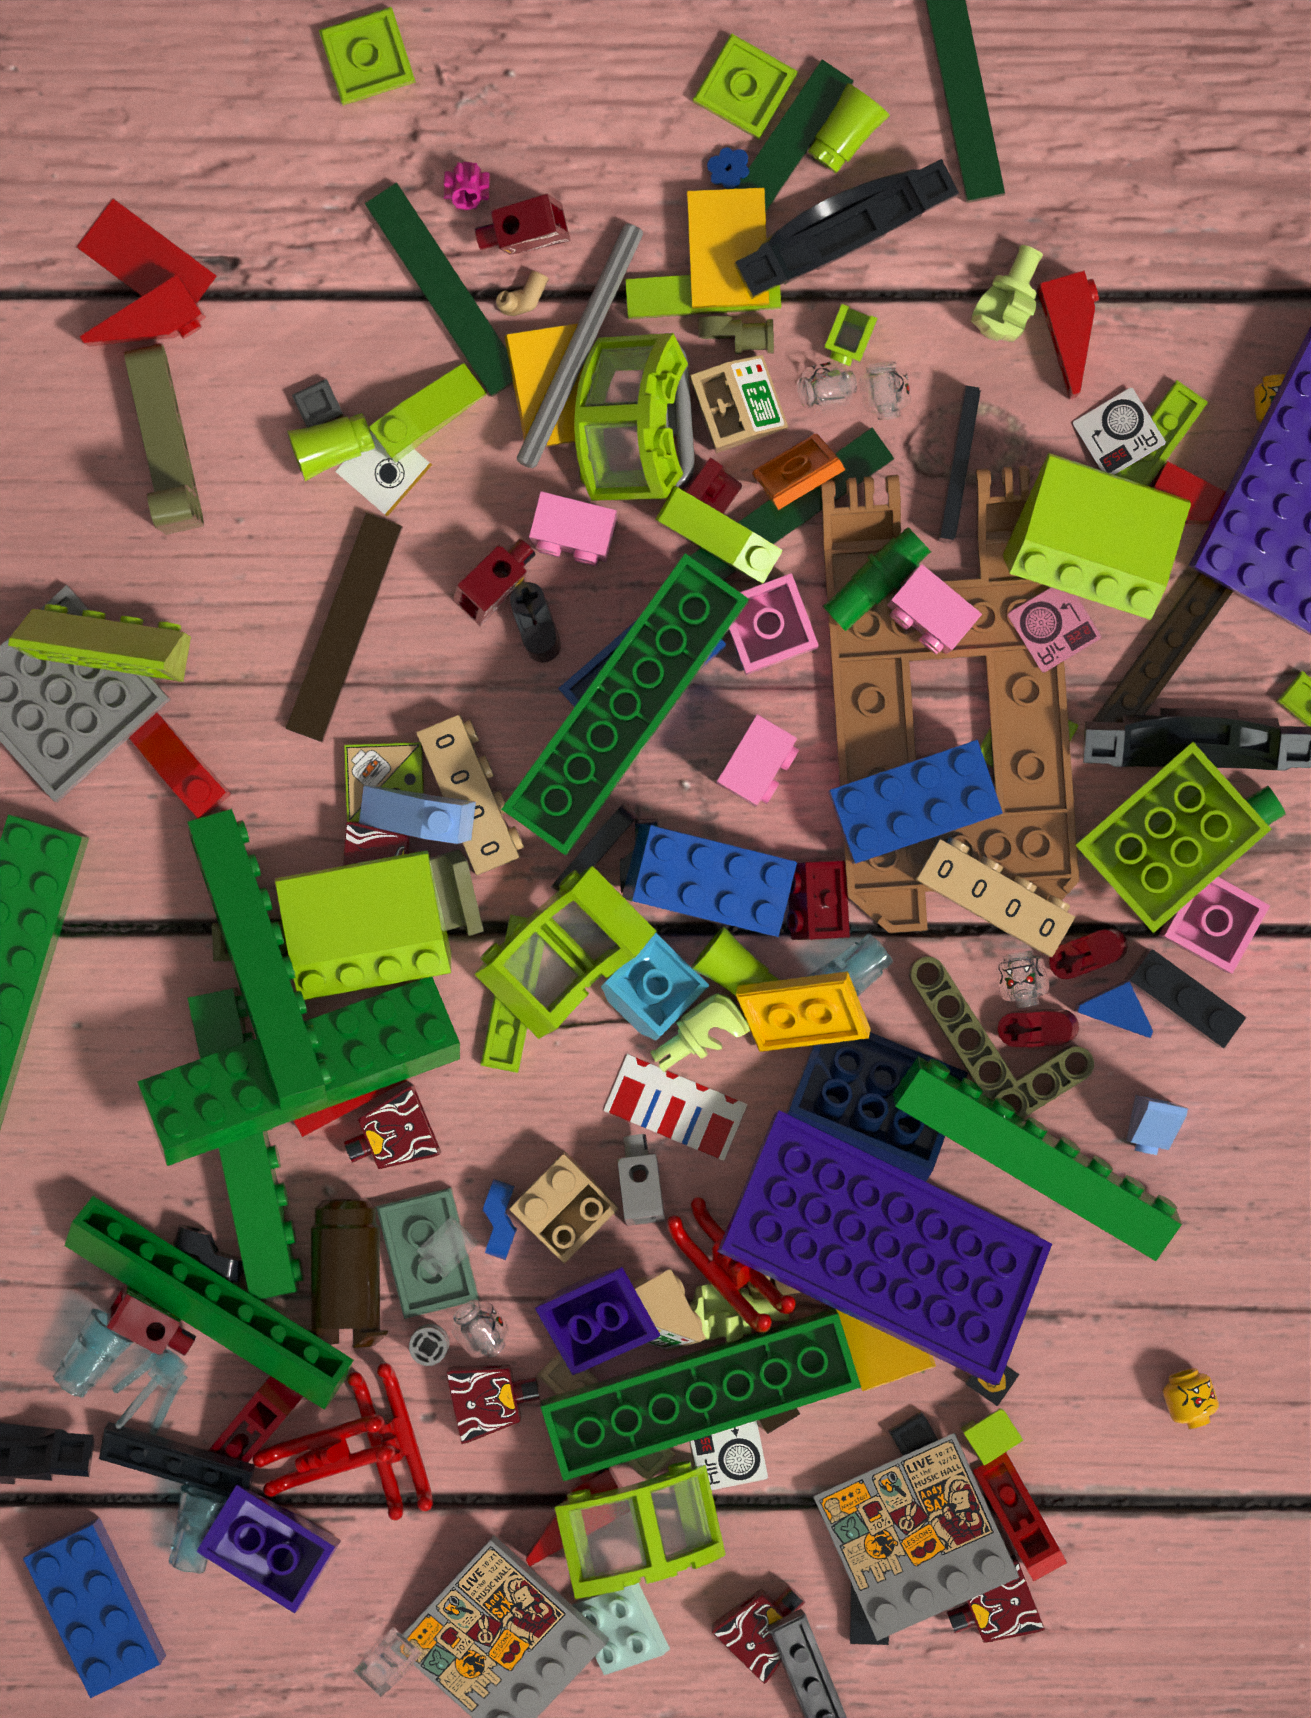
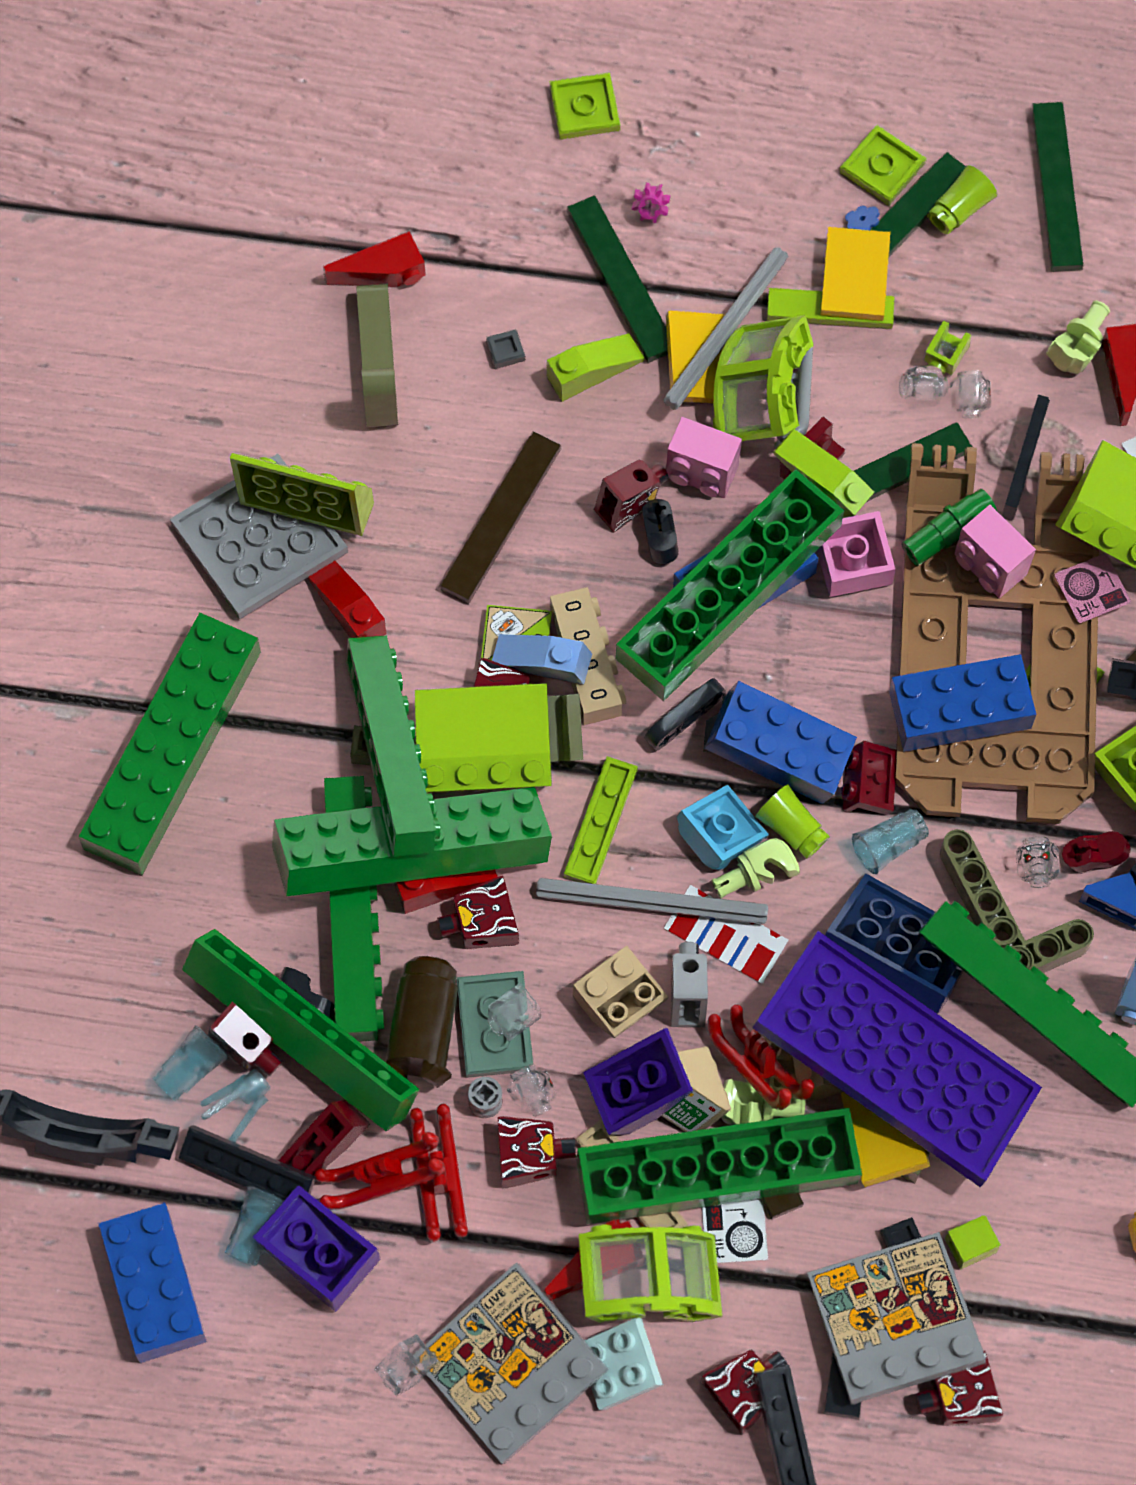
camera: 10 degrees right, 20 degrees down
red sticker [77,199,217,302] -> none
lime plant [287,413,375,482] -> none
white sticker [335,431,432,517] -> none
lime window [474,866,657,1039] -> none
dark red torso [475,194,571,255] -> none
blue piece [482,1179,517,1261] -> none
tan arm [496,270,549,316] -> none
tan slope [690,355,788,454] -> none
olive connector [698,316,774,354] -> none
bright pink brick [716,714,799,807] -> none
black piece [734,159,959,299] -> none
yellow tile [736,971,871,1052] -> none
orange tile [752,434,845,510] -> none
tan brick [915,837,1075,957] -> none
black tile [965,1365,1019,1406] -> none
red slope [973,1452,1067,1582] -> none
dark red piece [997,1009,1079,1047] -> none
none -> light grey axle [536,878,768,924]

